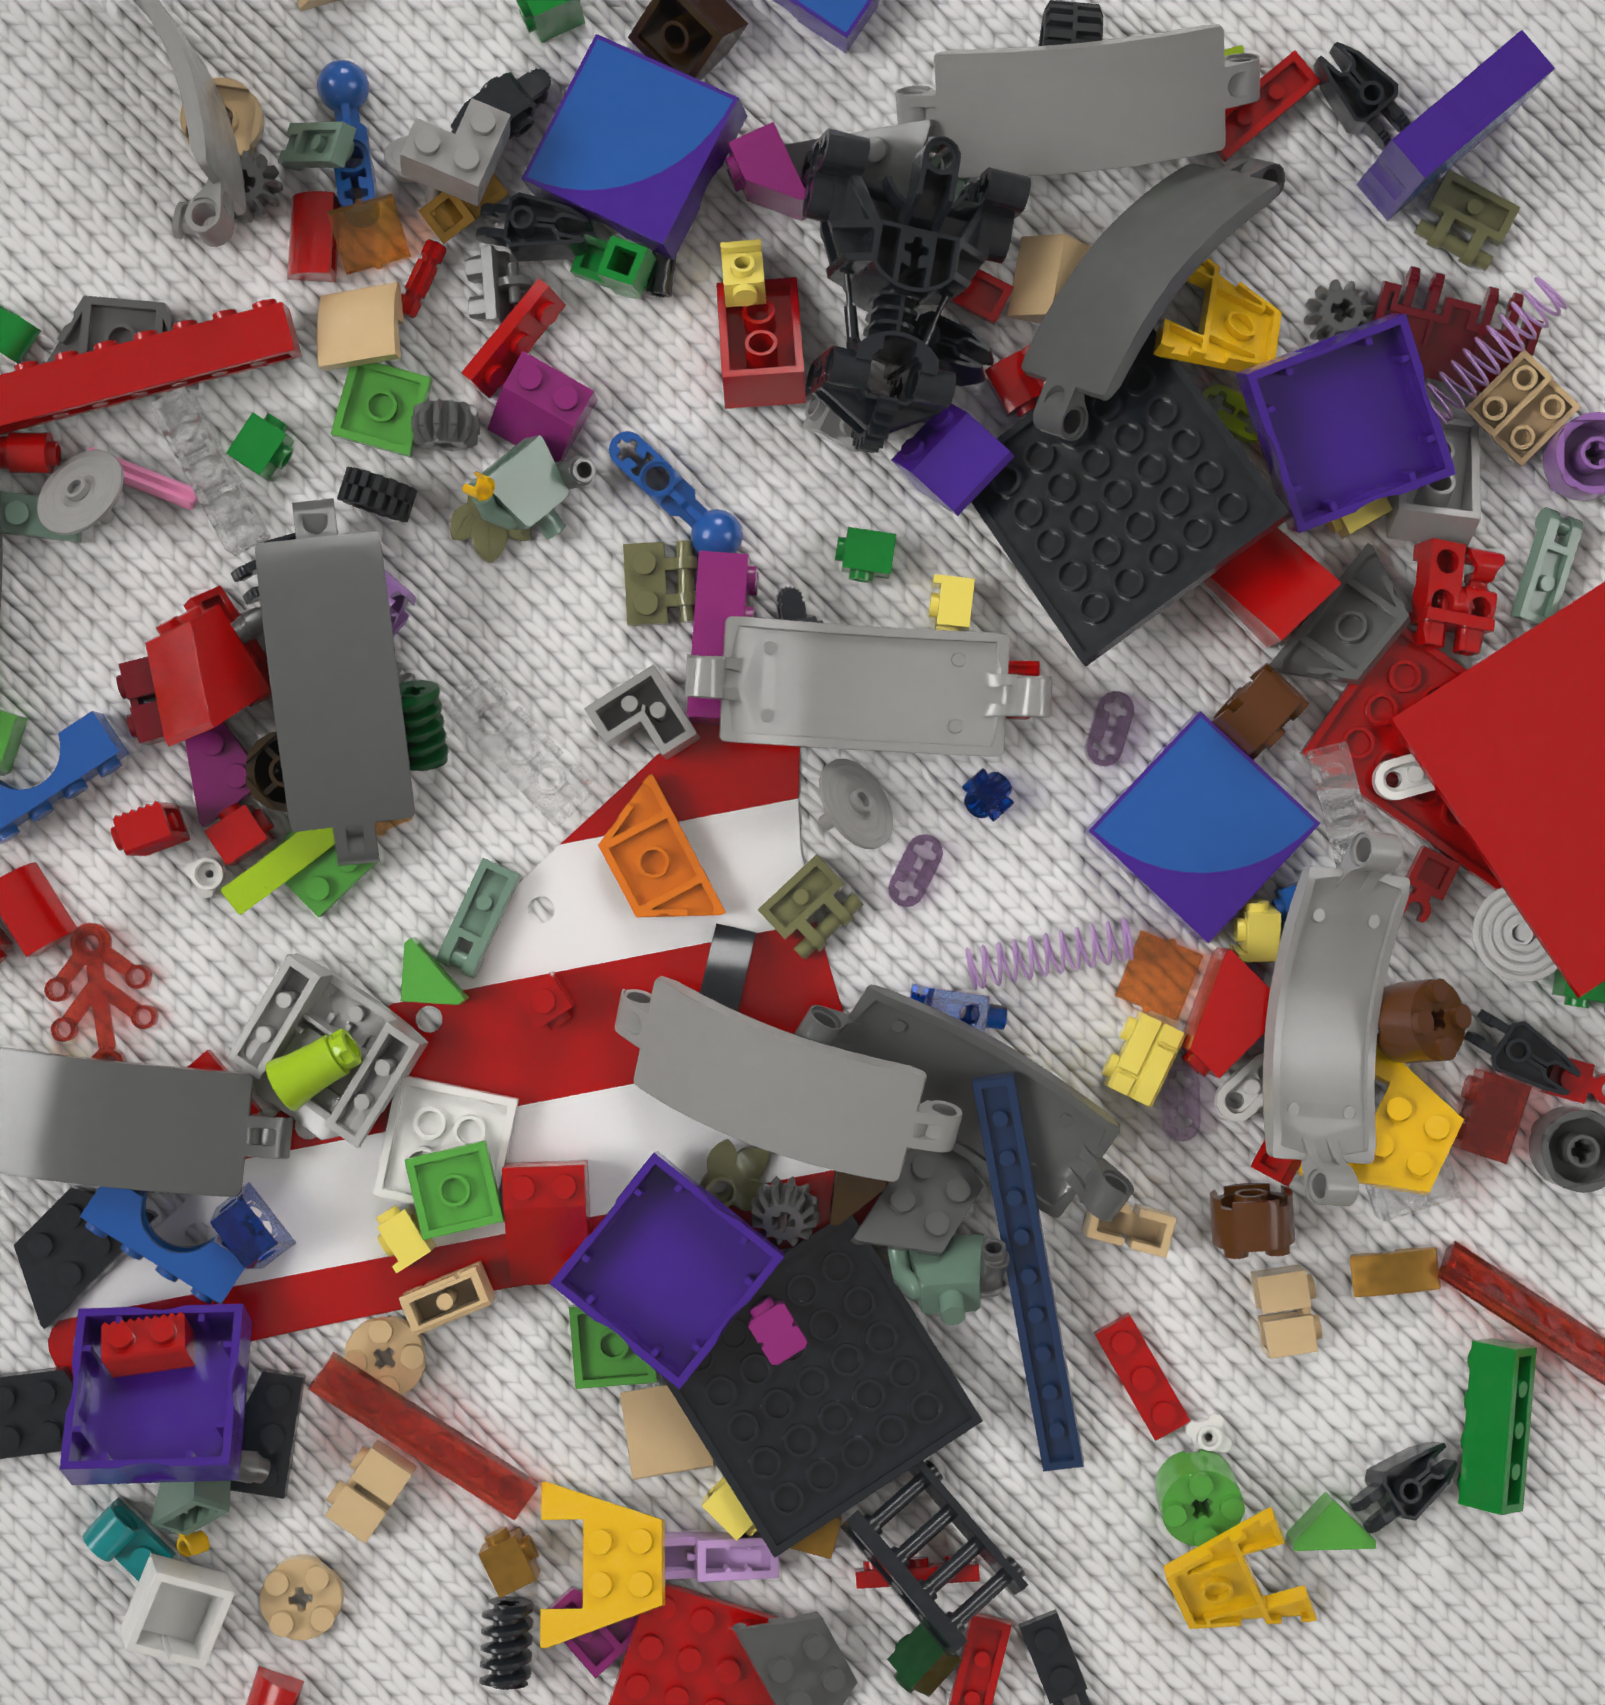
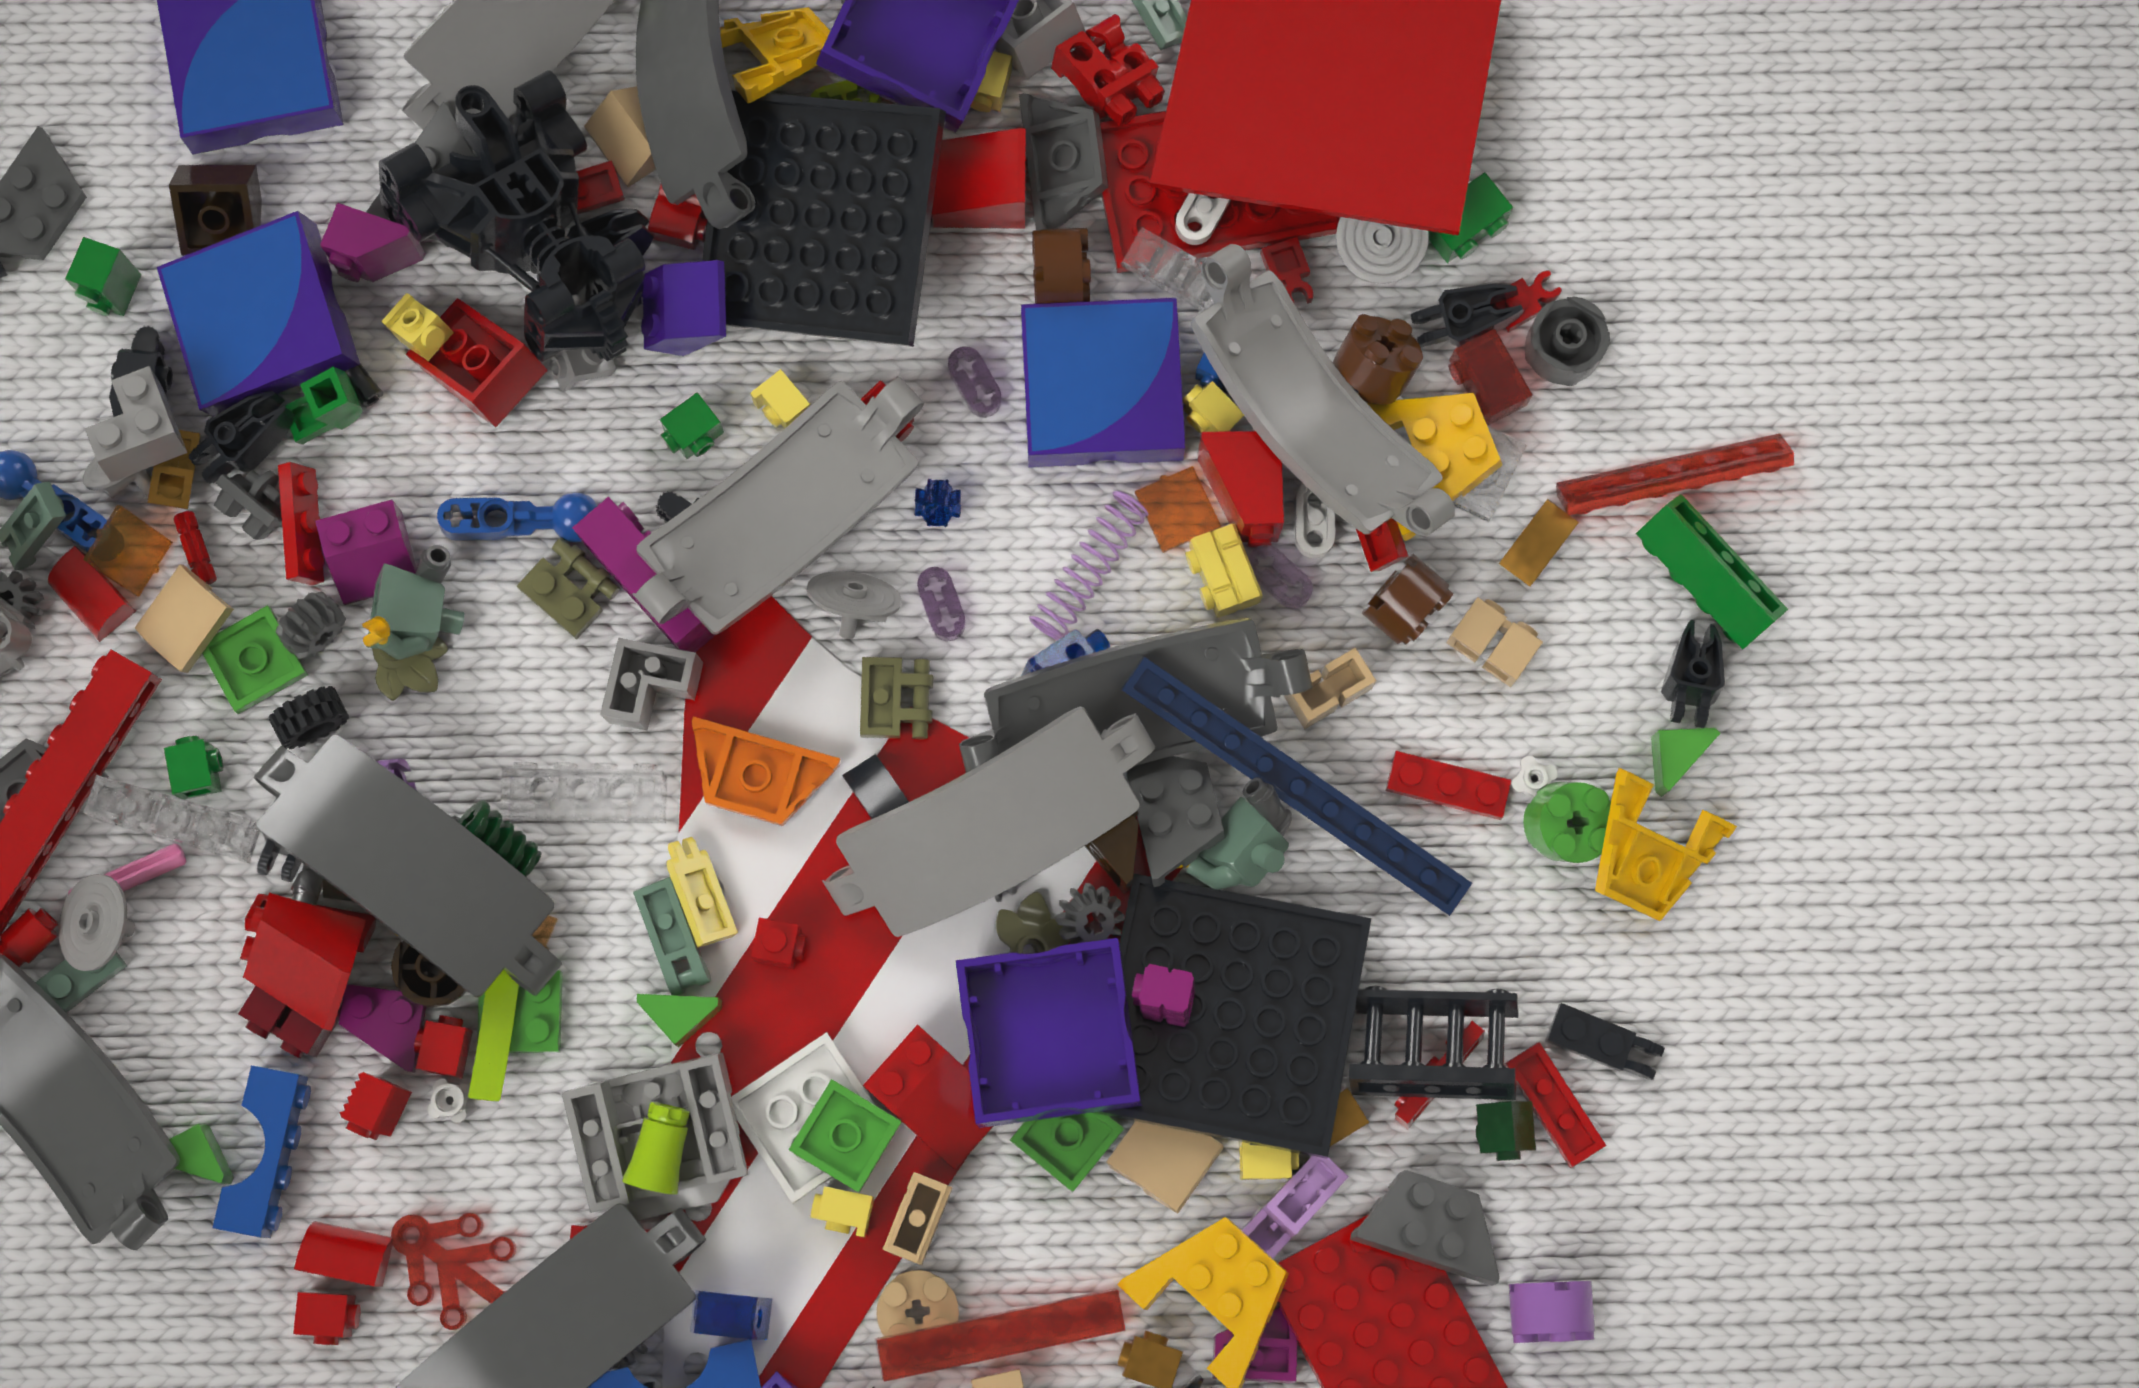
camera: 45 degrees left, 10 degrees down
none -> light yellow hinge [667,837,738,948]

